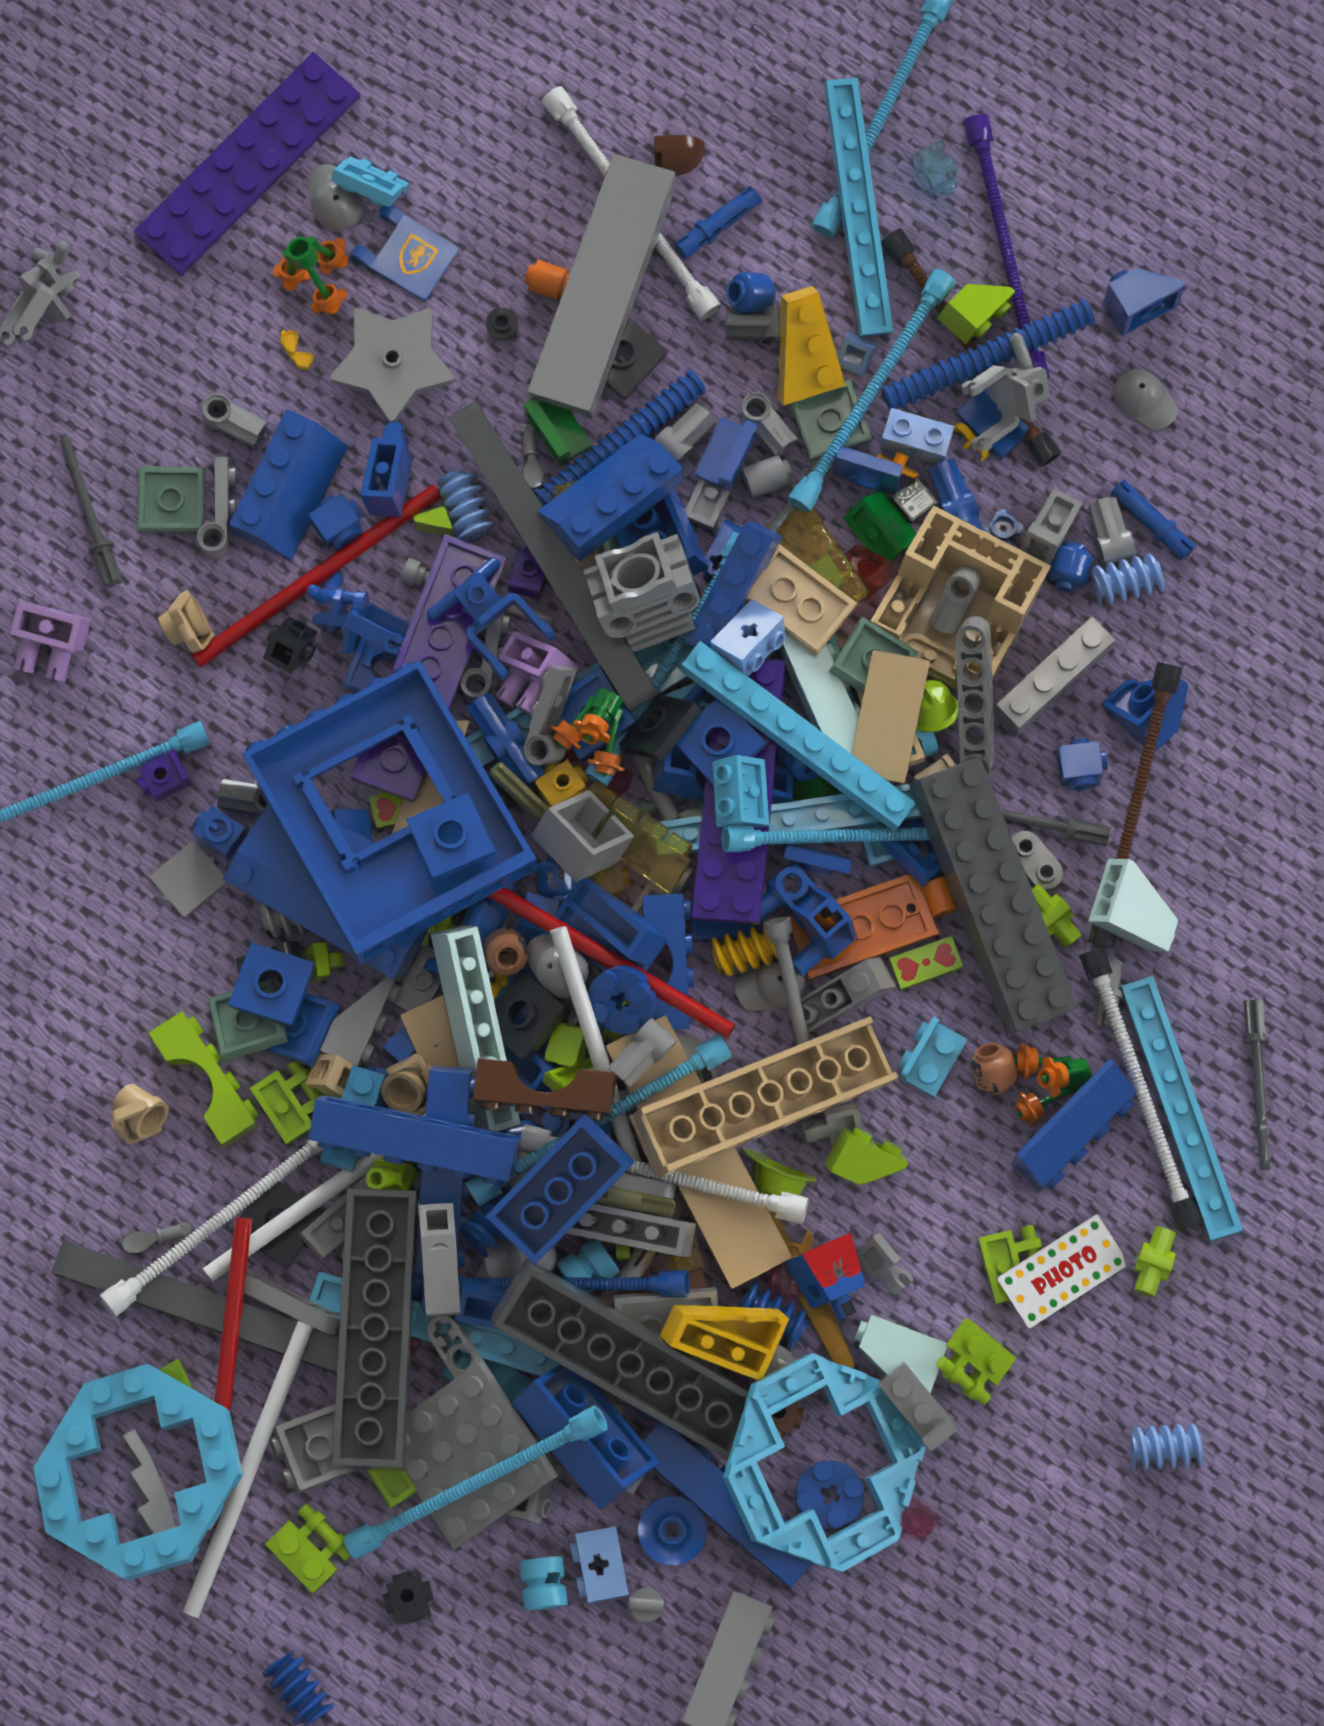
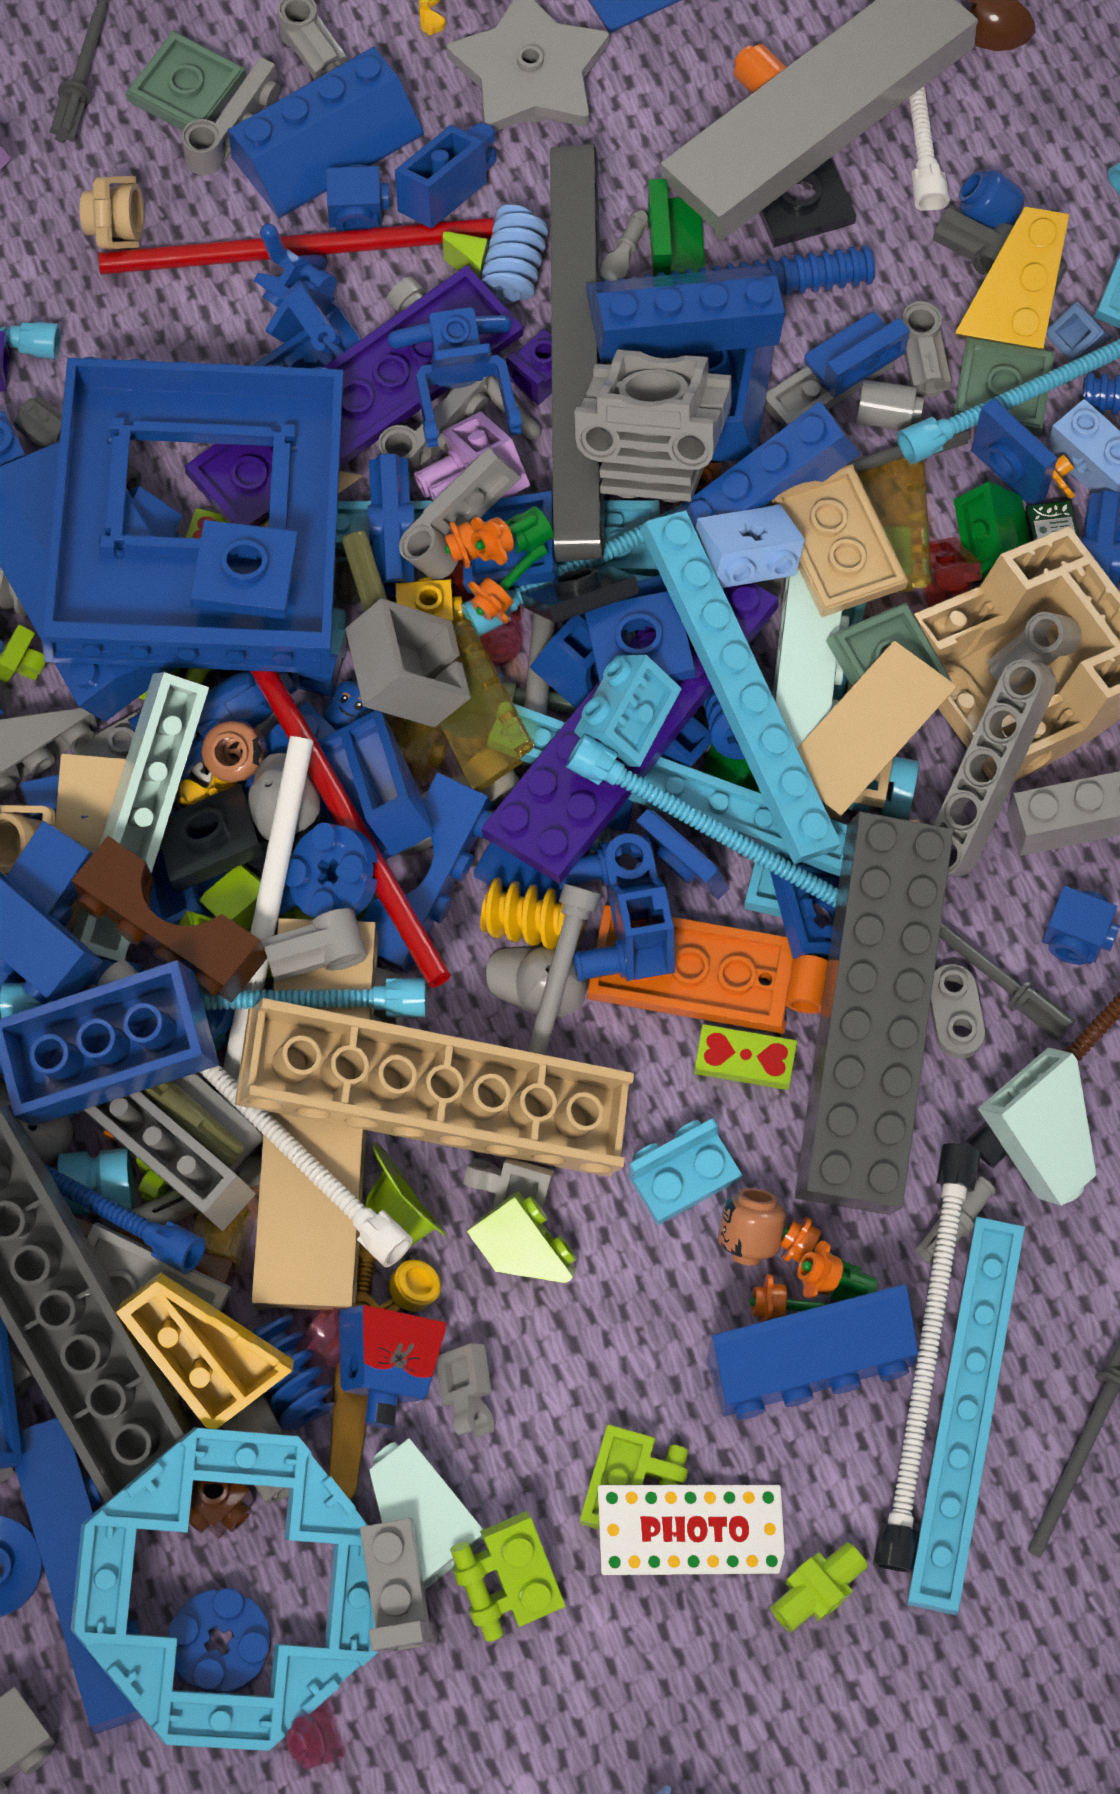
camera: 30 degrees right, 10 degrees down
black brick [263,616,318,674] -> none
black plate [486,308,518,340] -> none
light grey piece [654,403,716,466] -> none
blue pin [673,186,762,260] -> none
light grey slope [785,957,896,1034] -> none
lime piece [916,680,958,732] -> none
lime axle [1031,883,1082,948] -> none
none -> yellow tile [389,1259,441,1312]

